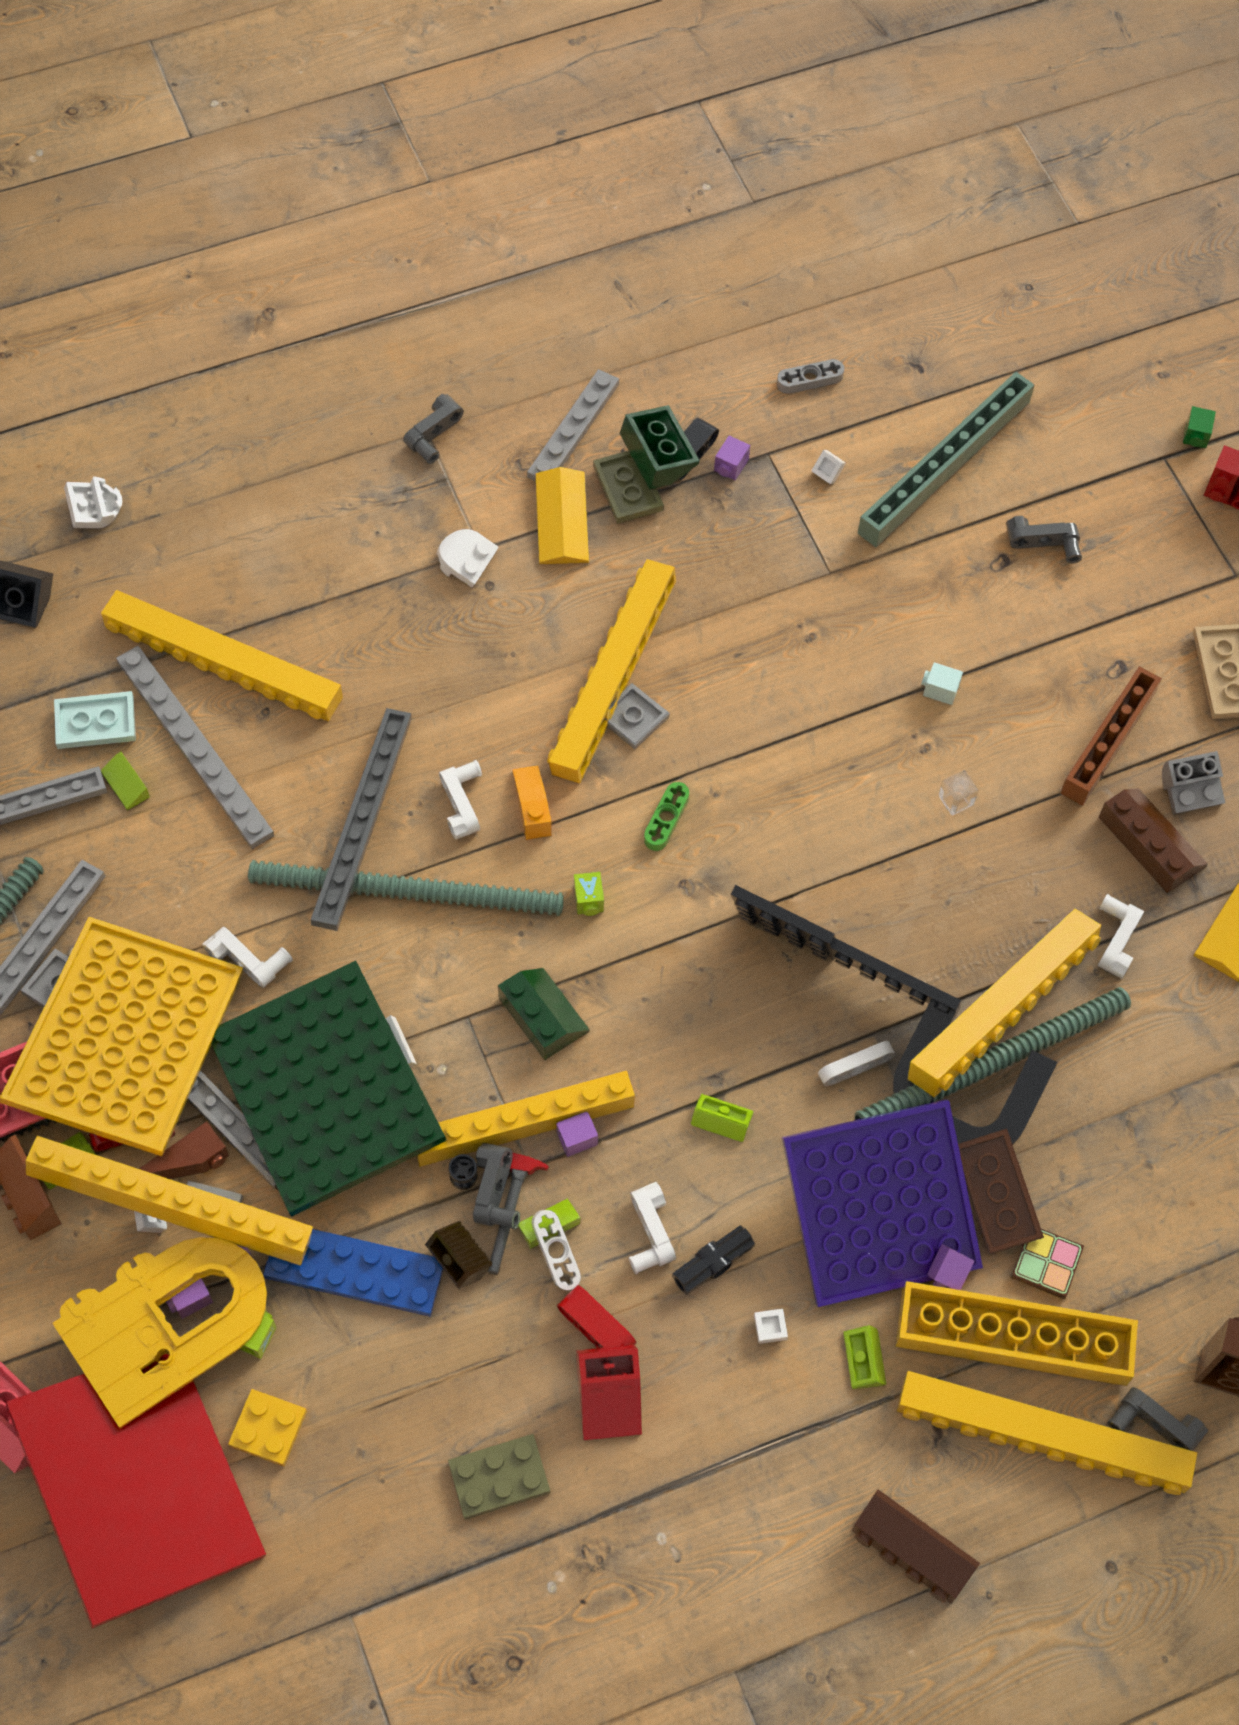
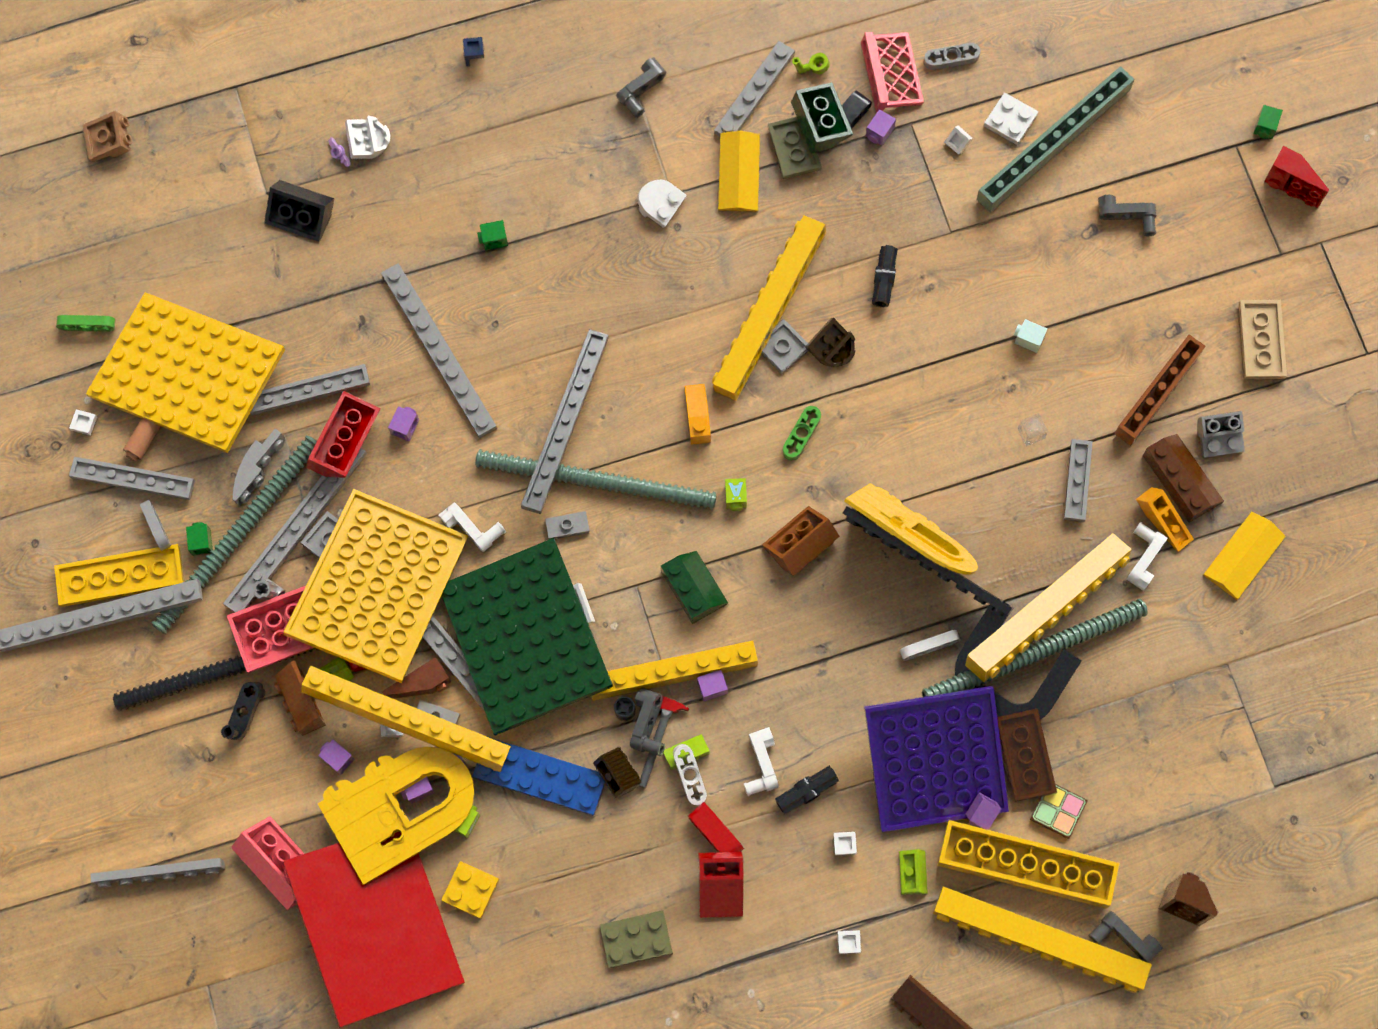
camera: 10 degrees right, 10 degrees up
light aqua plate [54,691,136,749] -> none
yellow brick [101,590,343,722] -> none
lime slope [101,752,150,811] -> none
white beam [439,760,482,840] -> none
lime slope [691,1094,754,1142] -> none
none -> red slope [306,391,381,478]
none -> medium lavender brick [319,740,355,775]
none -> lavender piece [329,137,350,167]
none -> medium lavender brick [388,406,419,441]
none -> dark blue panel [463,37,484,67]
none -> green brick [477,220,508,250]
none -> light grey plate [545,511,590,539]
none -> dark orange slope [762,506,840,576]
none -> lime plate [792,53,830,74]
none -> dark brown slope [805,318,856,367]
none -> white plate [838,930,861,954]
none -> yellow door [844,483,978,575]
none -> coral fence [861,32,924,112]
none -> black piece [872,245,898,308]
none -> white plate [984,92,1038,145]
none -> light grey plate [1064,439,1093,522]
none -> light orange slope [1136,487,1194,552]

